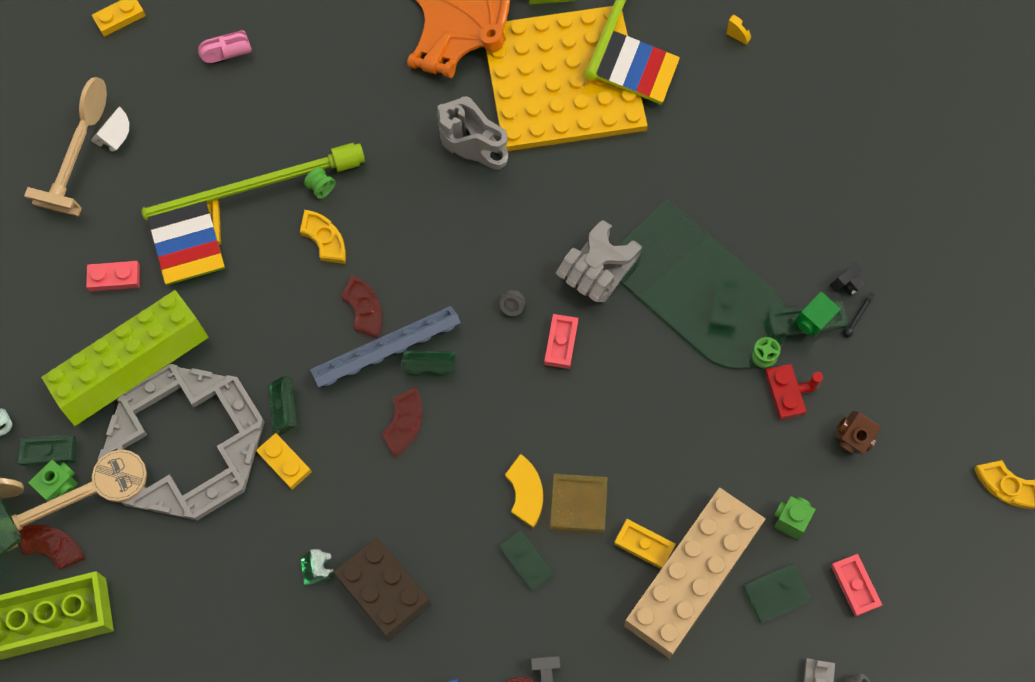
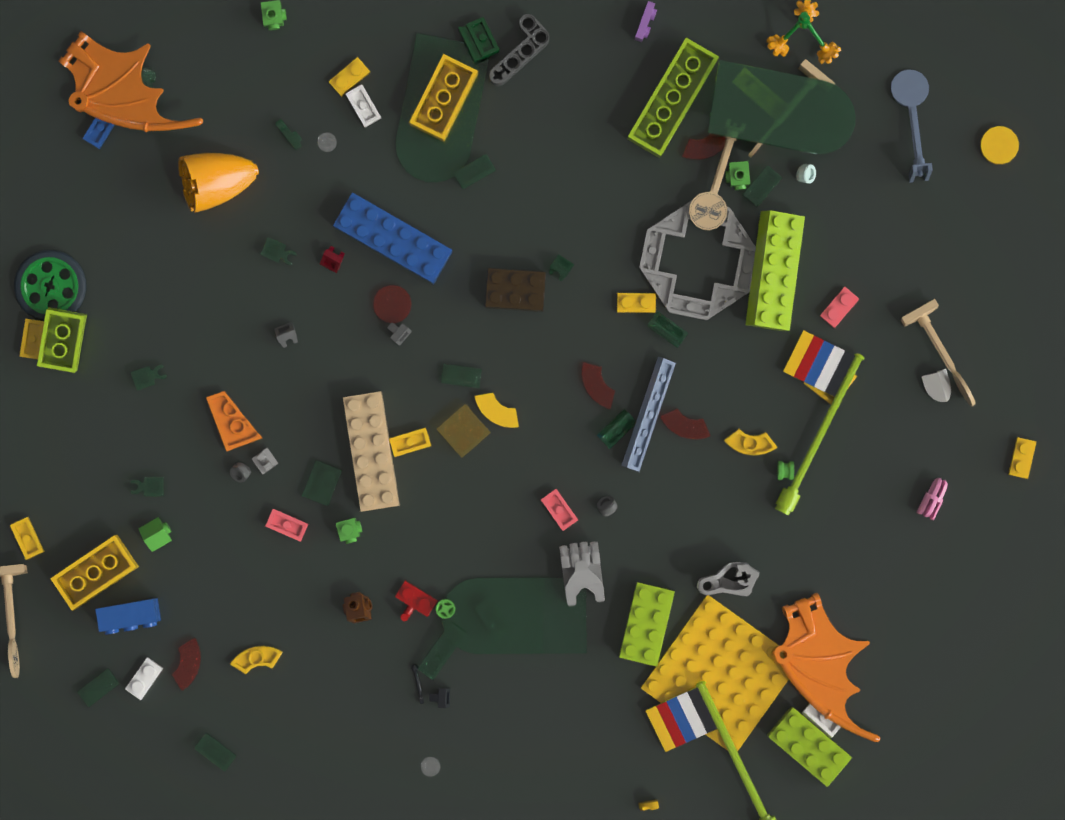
camera: 135 degrees right, 20 degrees up
green brick [794,292,840,338] -> none
none -> clear plate [421,757,440,776]
none -> lime brick [619,582,675,667]

